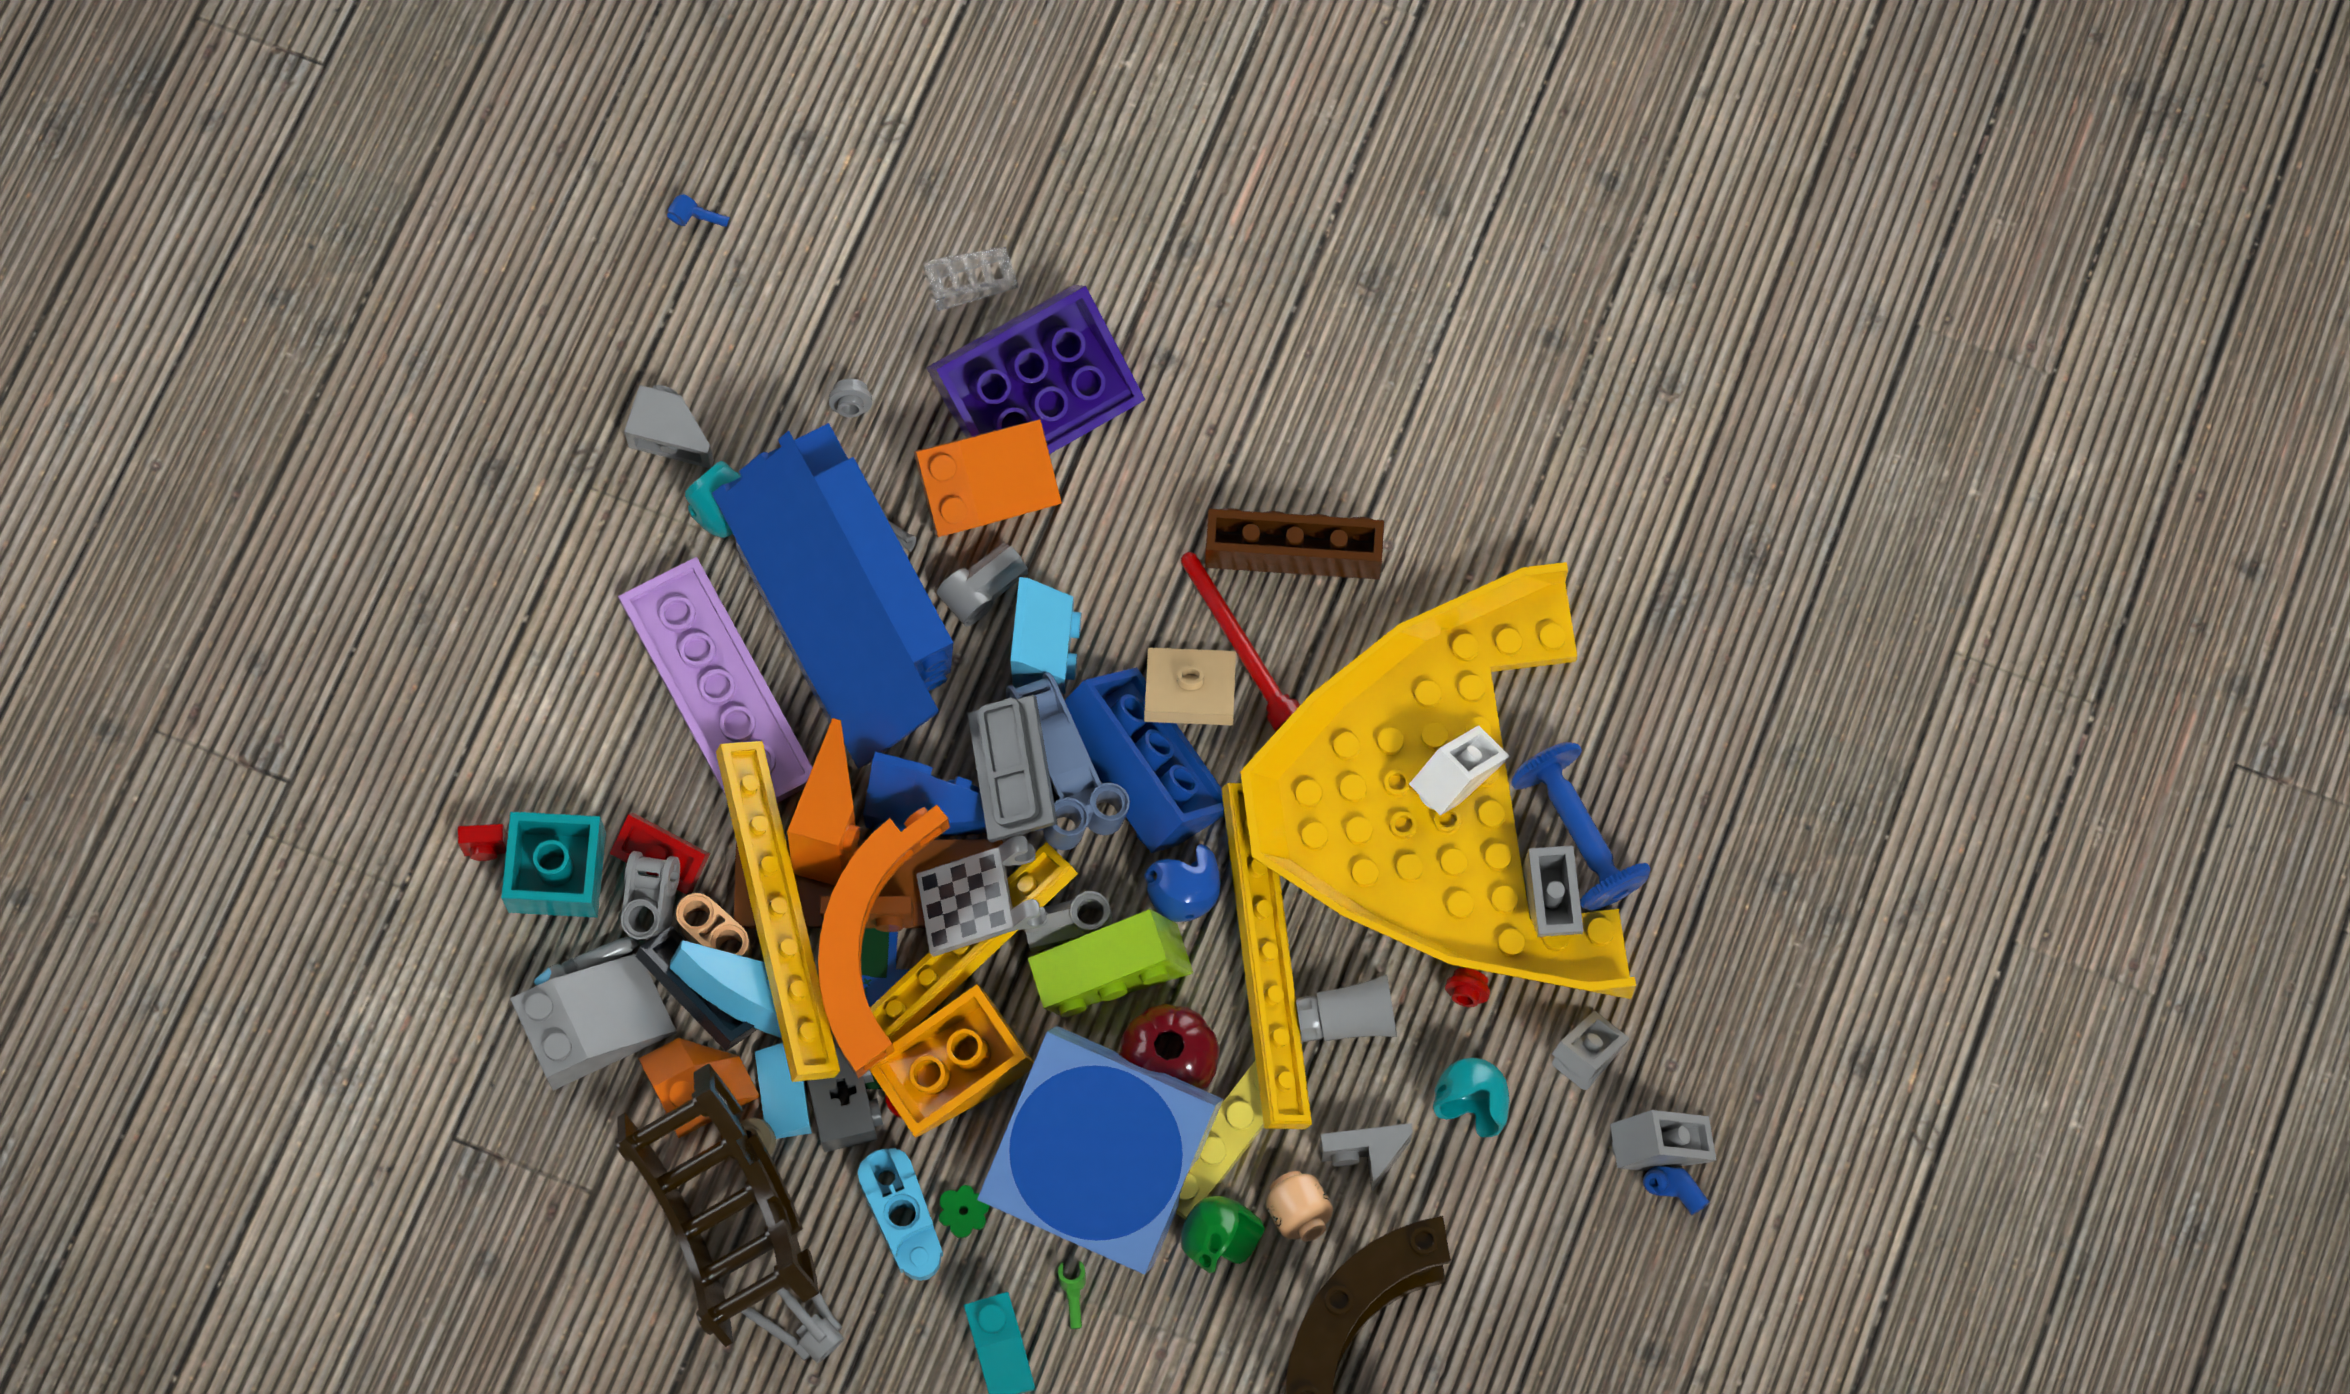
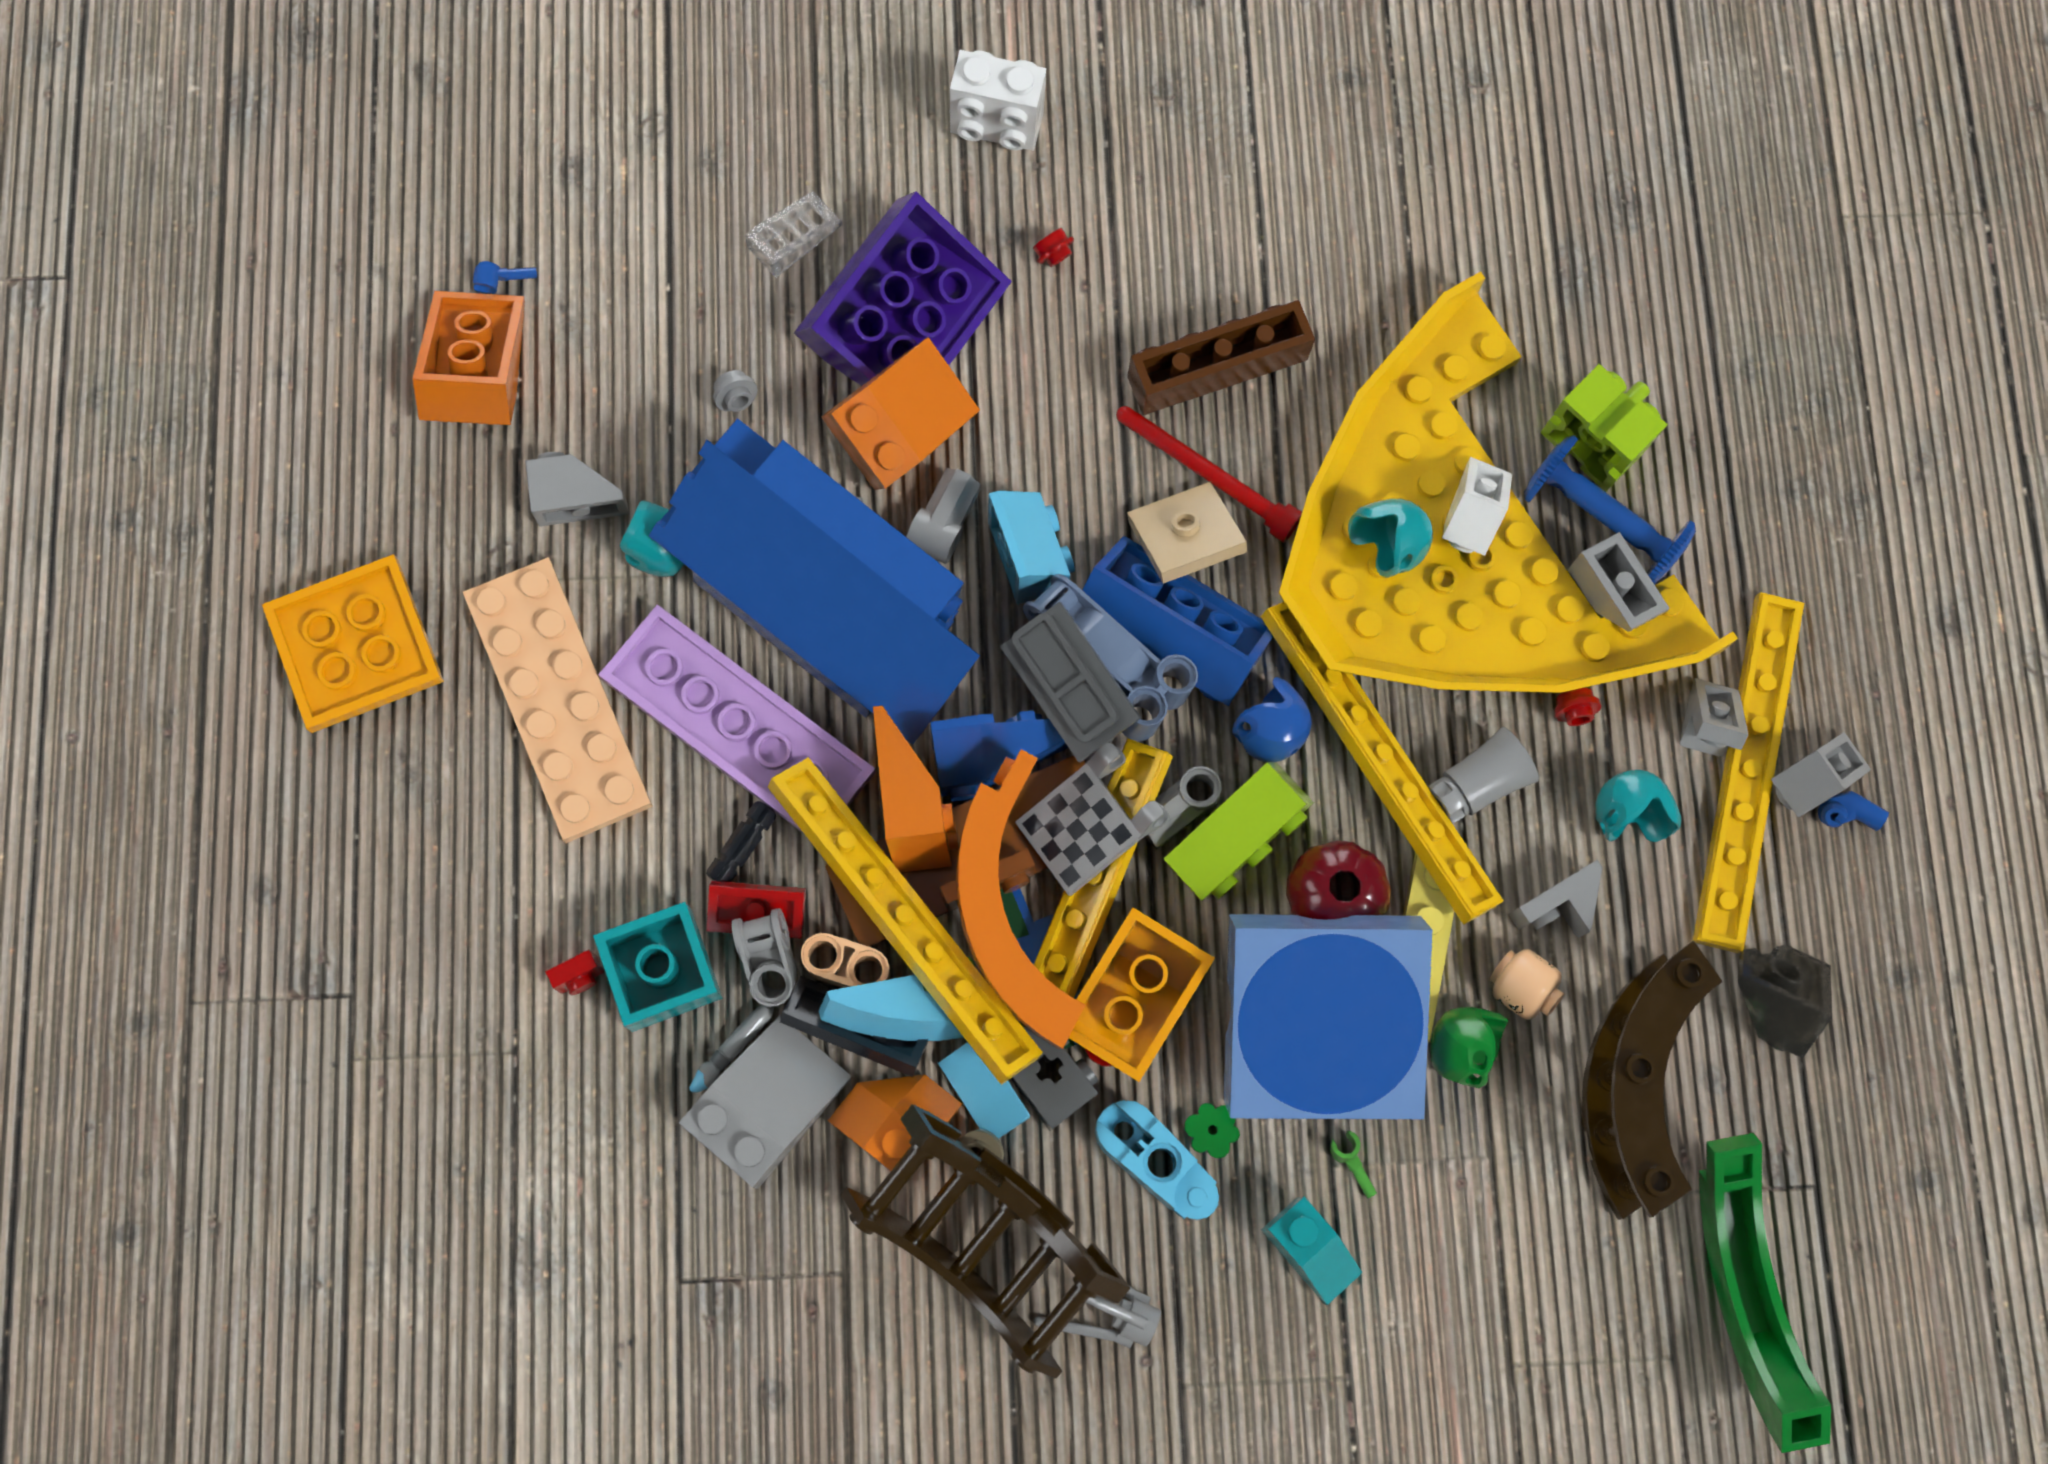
camera: 30 degrees left, 5 degrees up
none -> light orange plate [261,554,444,733]
none -> orange slope [412,291,525,425]
none -> light nougat plate [463,557,653,843]
none -> black axle [706,801,776,882]
none -> white brick [950,50,1047,151]
none -> red plate [1033,228,1074,267]
none -> teal helmet [1348,499,1433,578]
none -> lime brick [1540,364,1668,492]
none -> yellow tile [1693,592,1804,954]
none -> clear smoke slope [1738,945,1832,1059]

